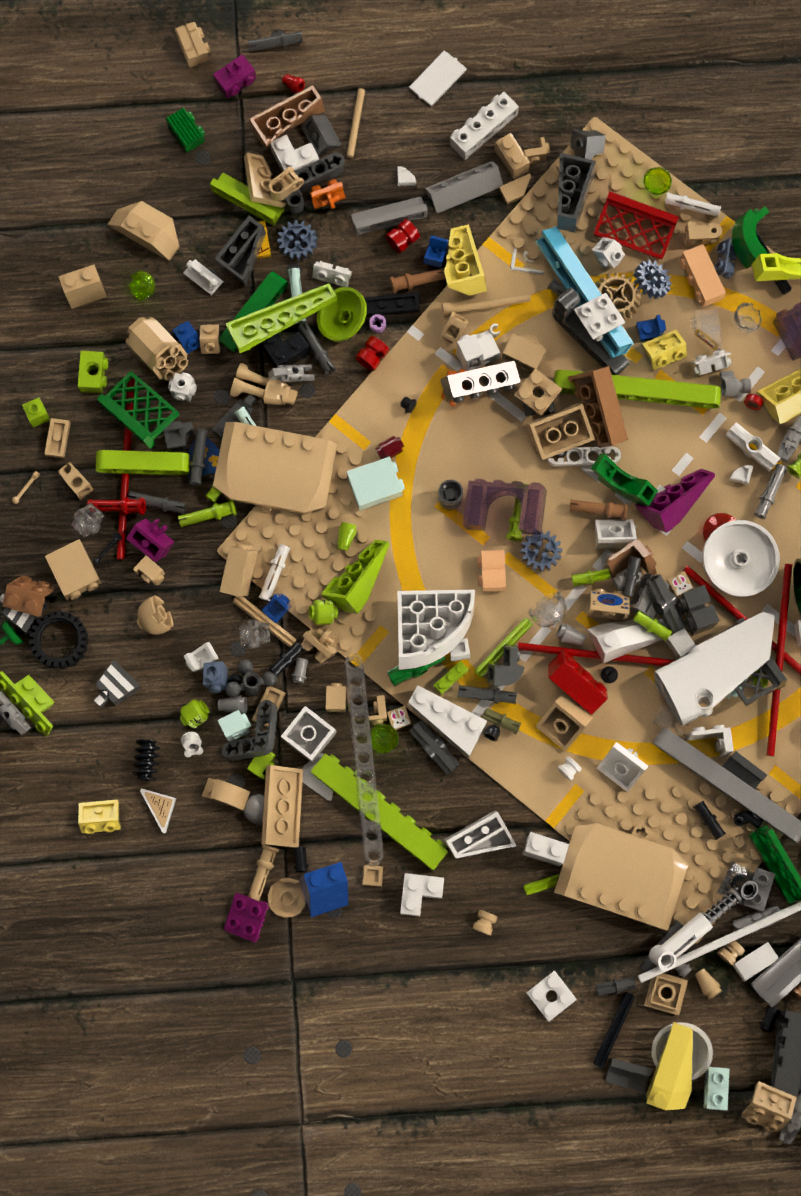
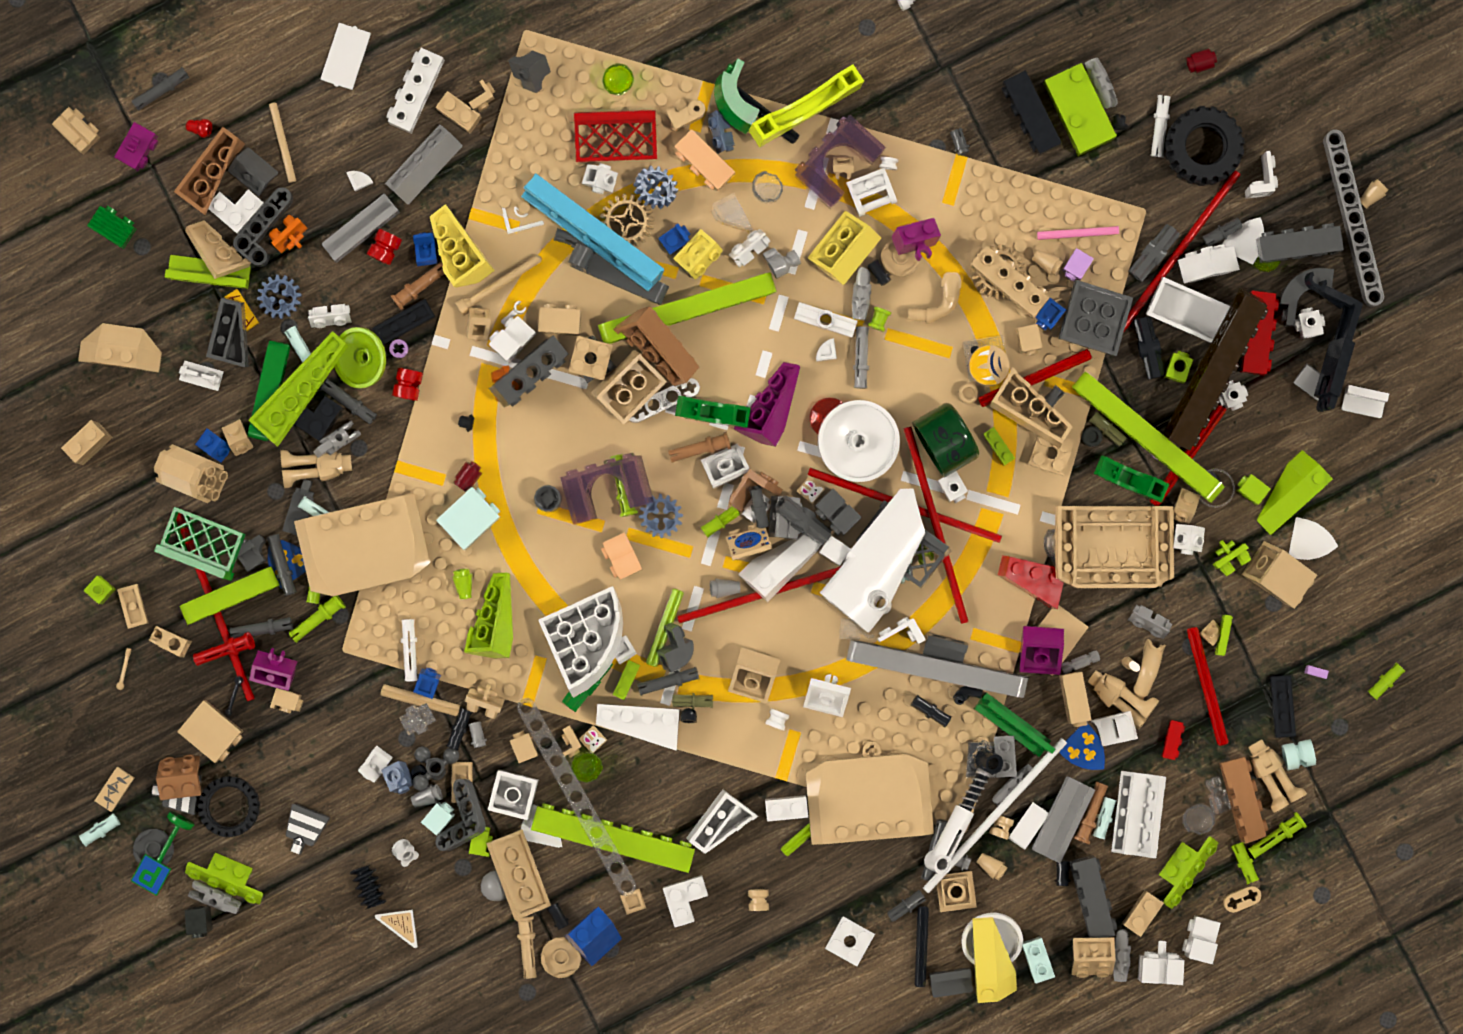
camera: 20 degrees left, 10 degrees up
clear brick [71,503,105,537] -> none
lime brick [78,351,108,394] -> none
light yellow bracket [78,800,121,834] -> none
clear neon green hair [129,270,156,301] -> none
tan cylinder [137,595,173,635] -> none
white brick [168,372,197,402] -> none
lime head [180,699,209,728] -> none
tan brick [202,778,250,810] -> none
tan brick [219,544,258,596] -> none
magenta hinge [224,892,269,943] -> none
tan piece [269,167,304,201] -> none
lime head [309,600,338,625] -> none
dark grey piece [409,720,460,775] -> none
tan tile [499,173,531,205] -> none
clear cylinder [528,592,567,628] -> none
red wedge [548,649,608,715] -> none
dark grey wedge [557,153,596,233] -> none
white hinge [573,293,626,341] -> none
black piece [601,666,618,683] -> none
lime pin [633,610,672,641] -> none
white pin [664,192,721,218] -> none
red tile [744,394,764,410] -> none

